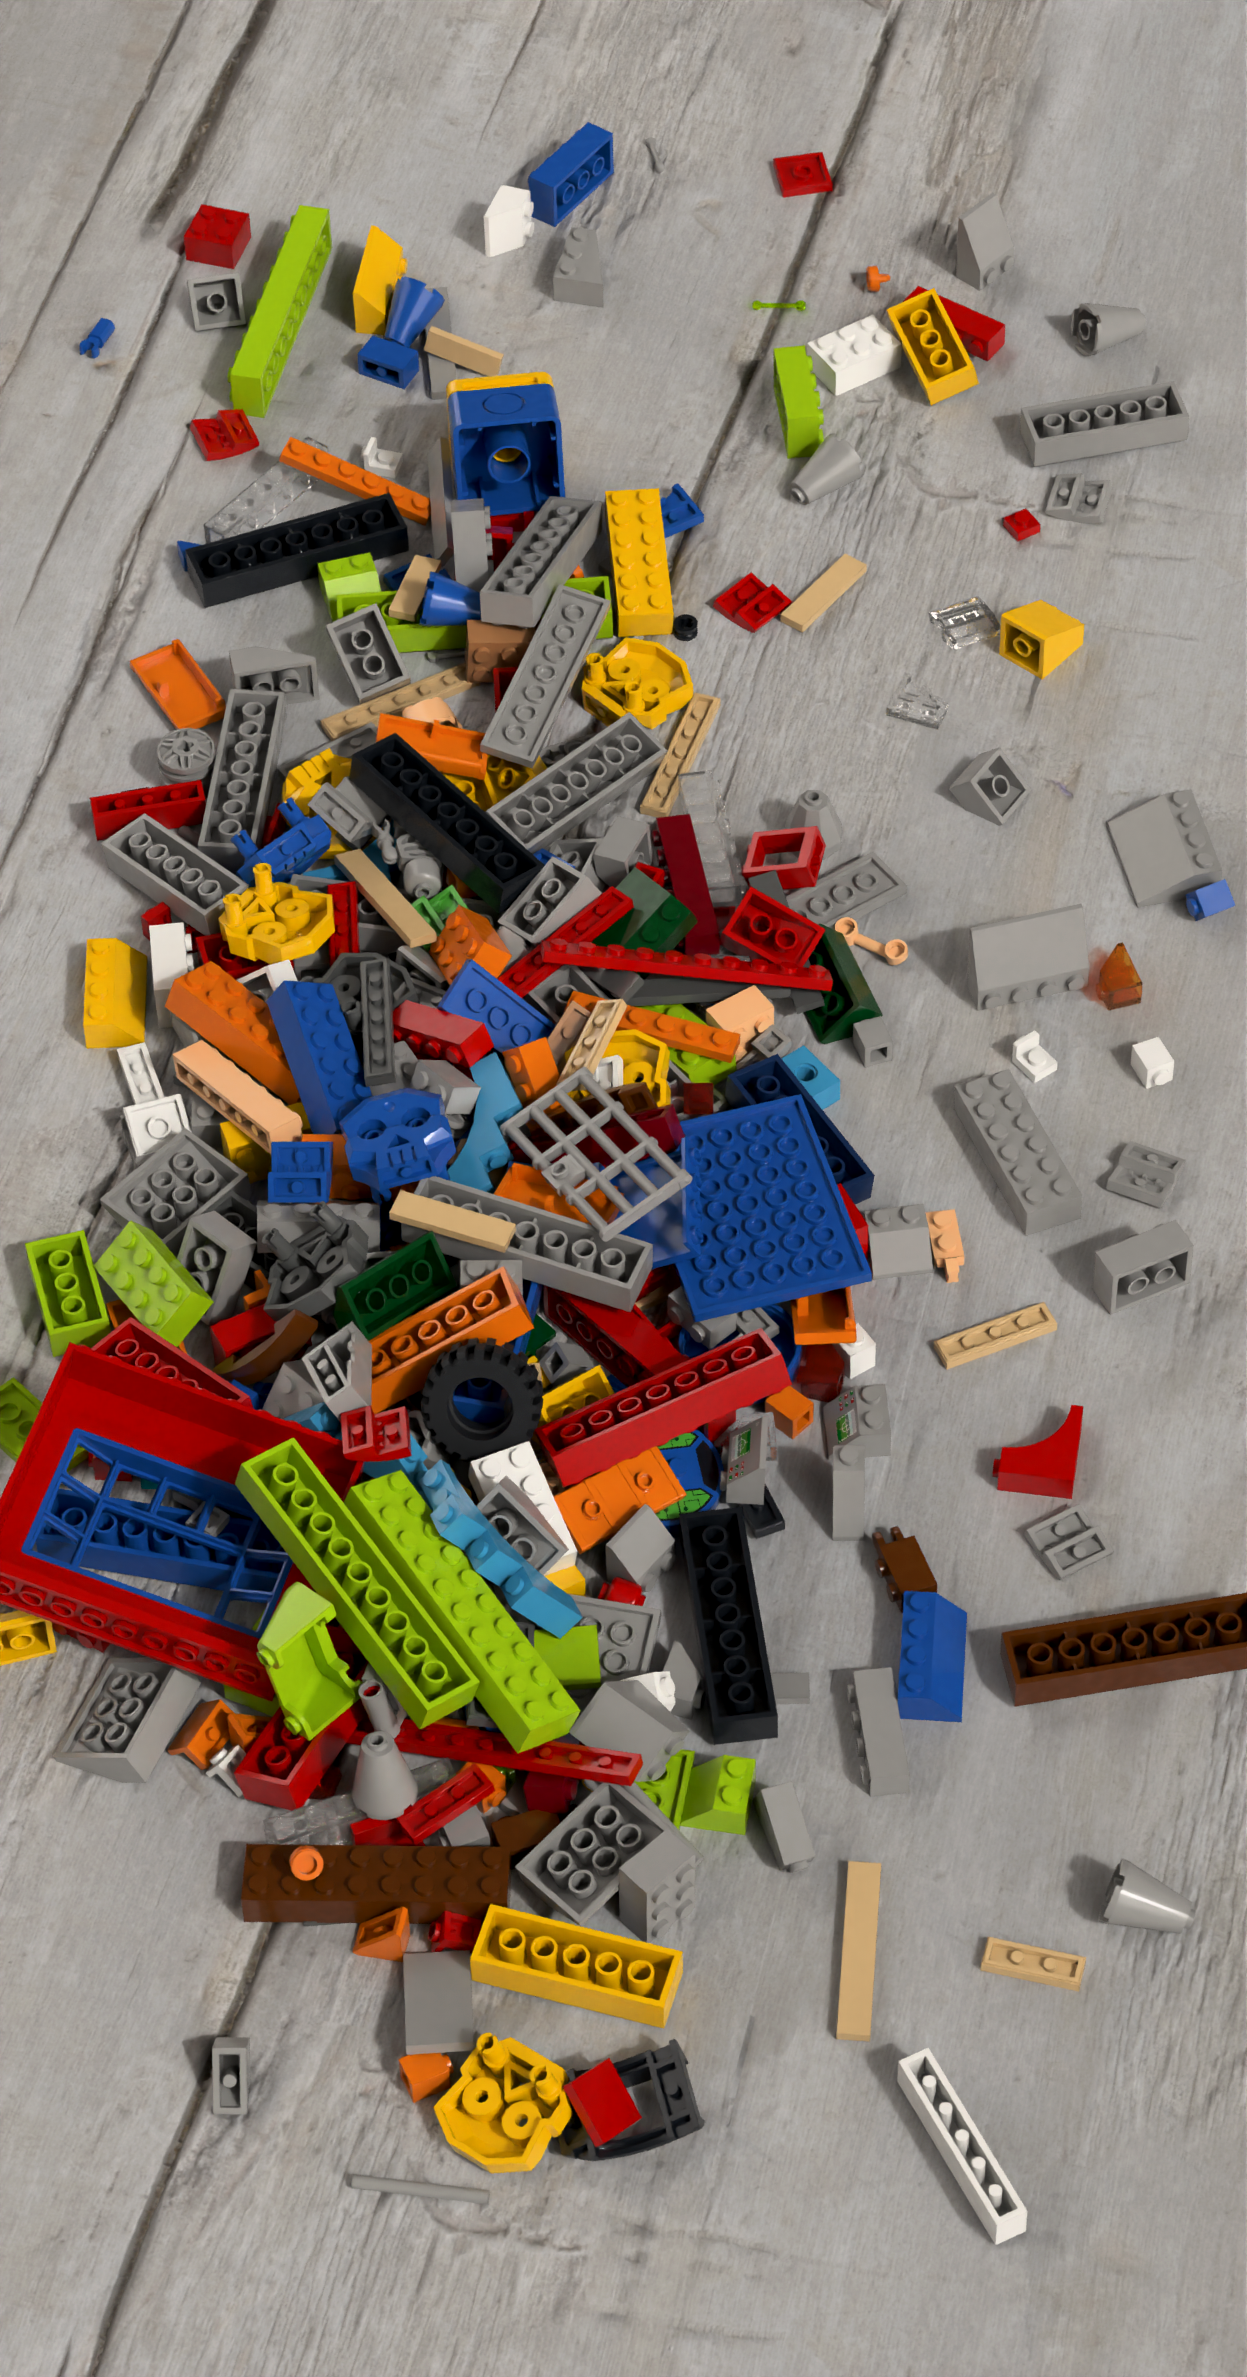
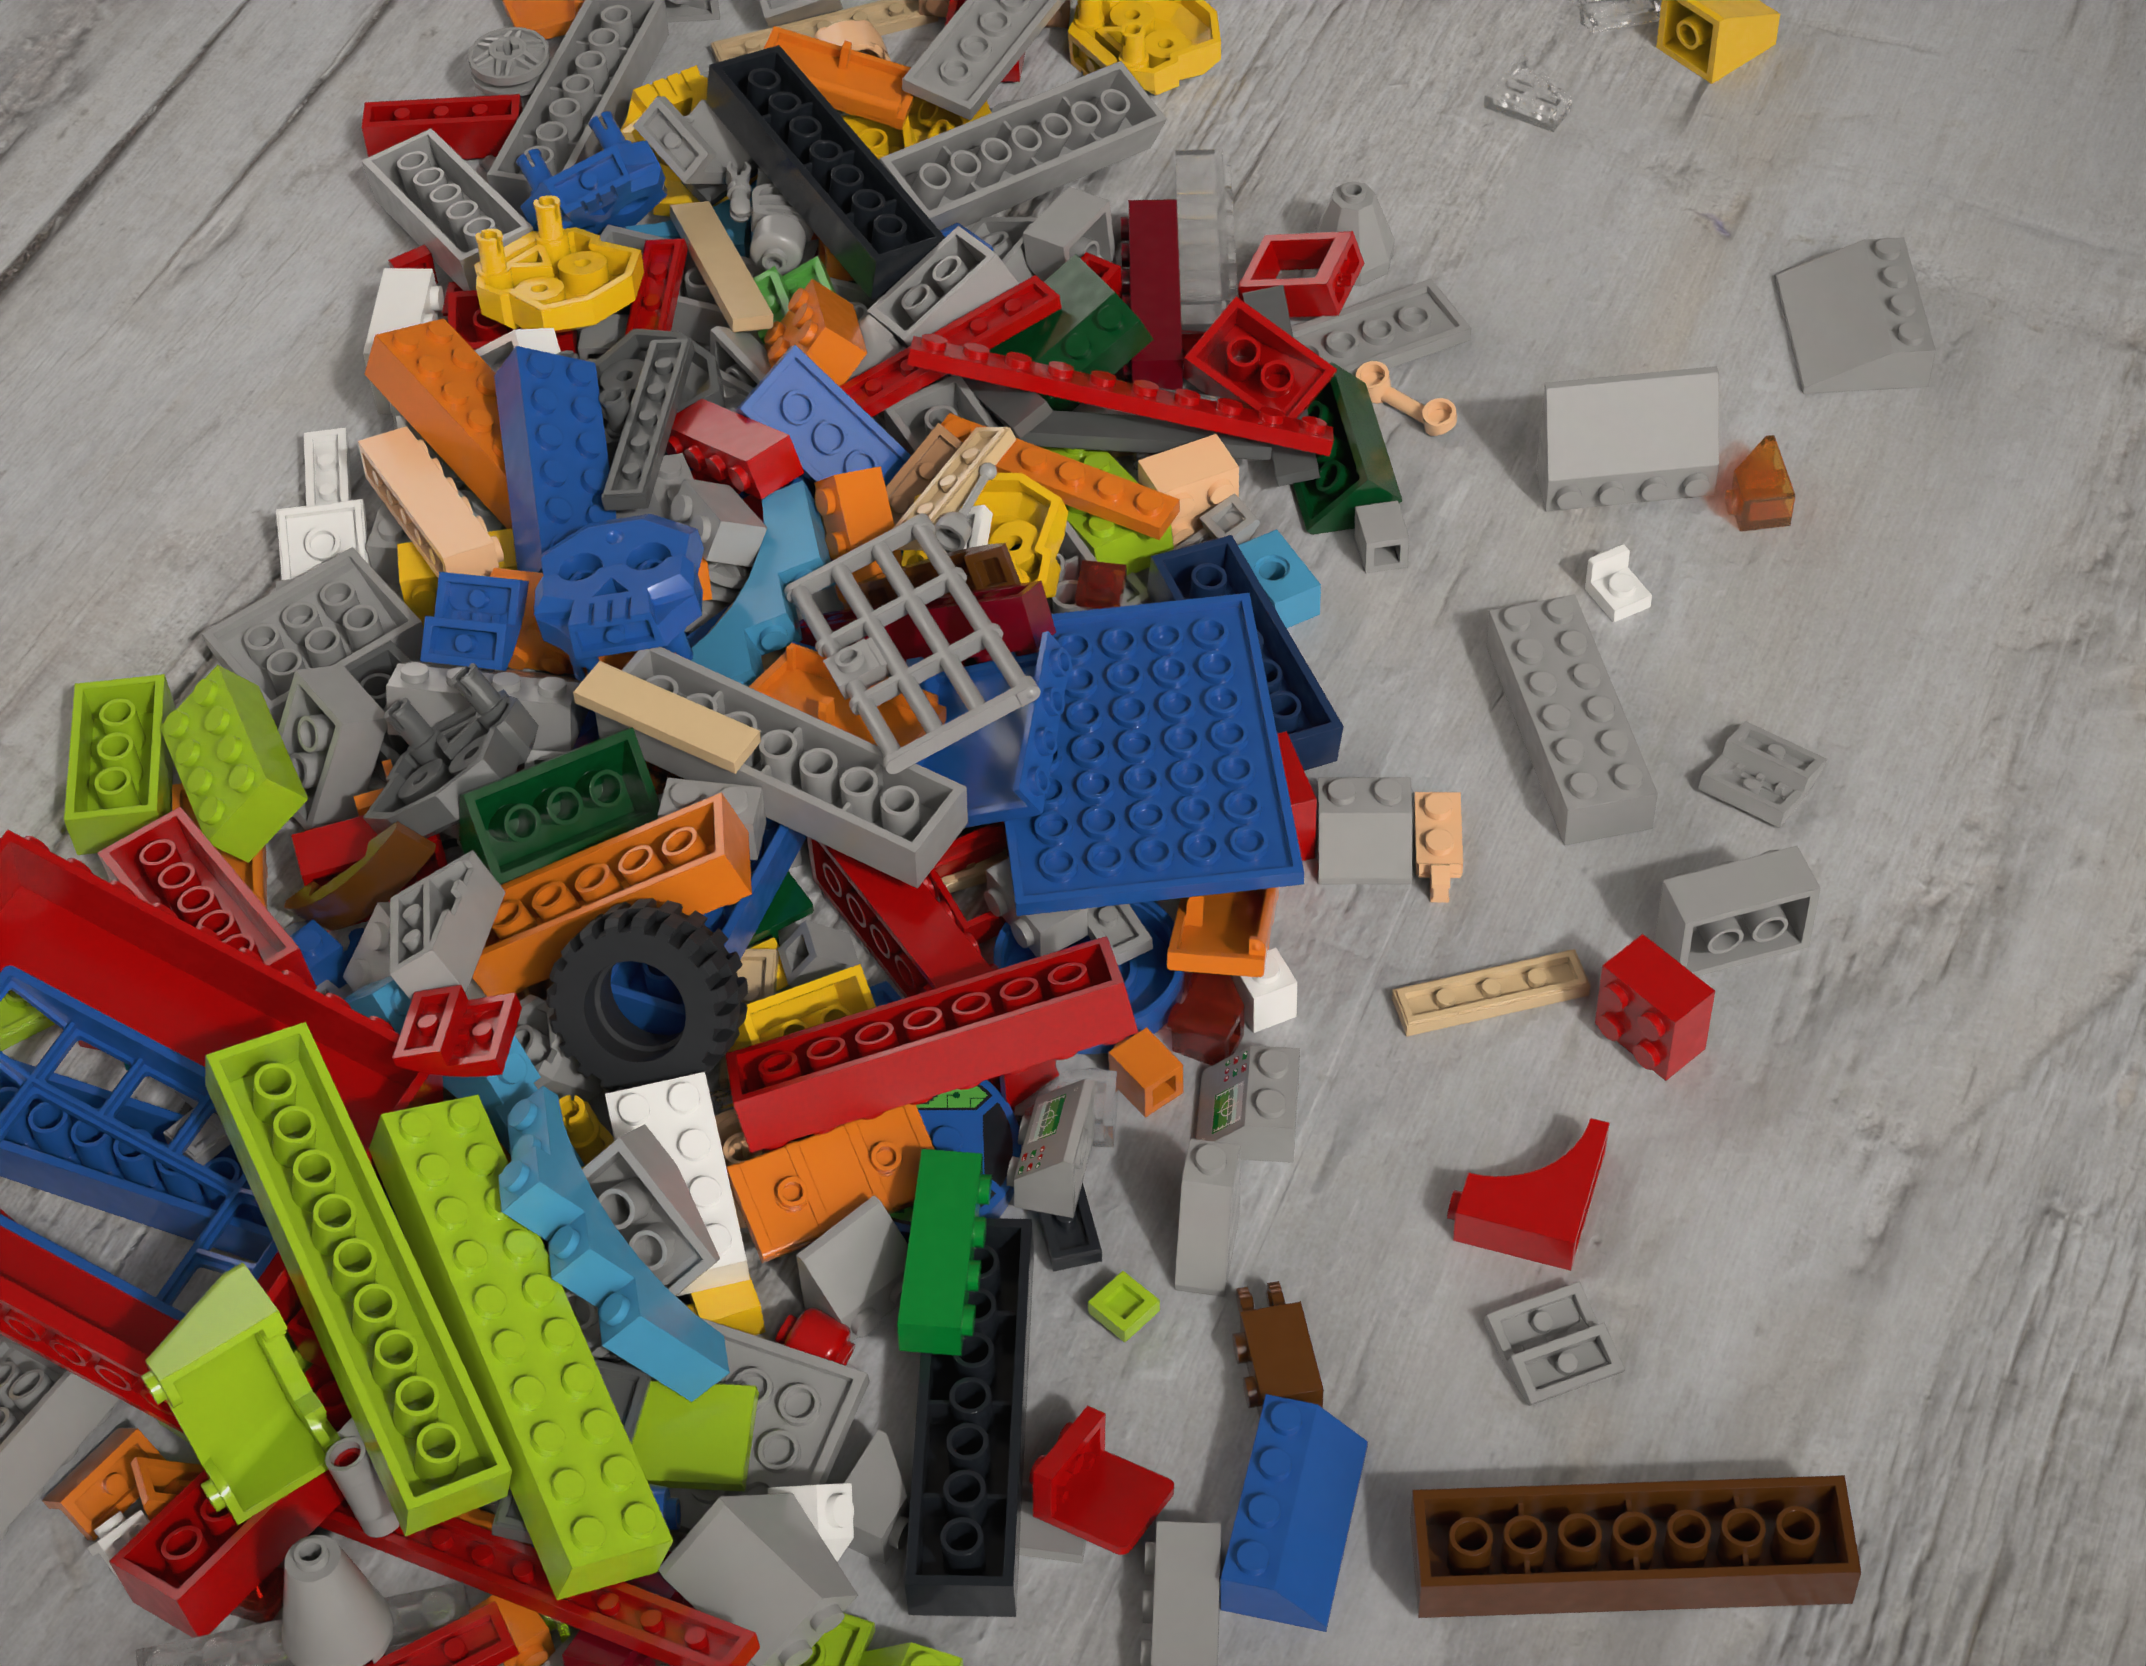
camera: 10 degrees right, 0 degrees up
yellow slope [83,938,148,1049] -> none
tan tile [640,692,721,818] -> none
light grey slope [949,747,1032,826] -> none
white brick [1130,1036,1174,1089] -> none
brick [1186,879,1236,921] -> none
none -> green brick [897,1149,992,1356]
none -> light grey hinge [934,463,997,552]
none -> red bracket [1029,1405,1174,1555]
none -> lime plate [1088,1271,1160,1343]
none -> red brick [1595,934,1715,1081]

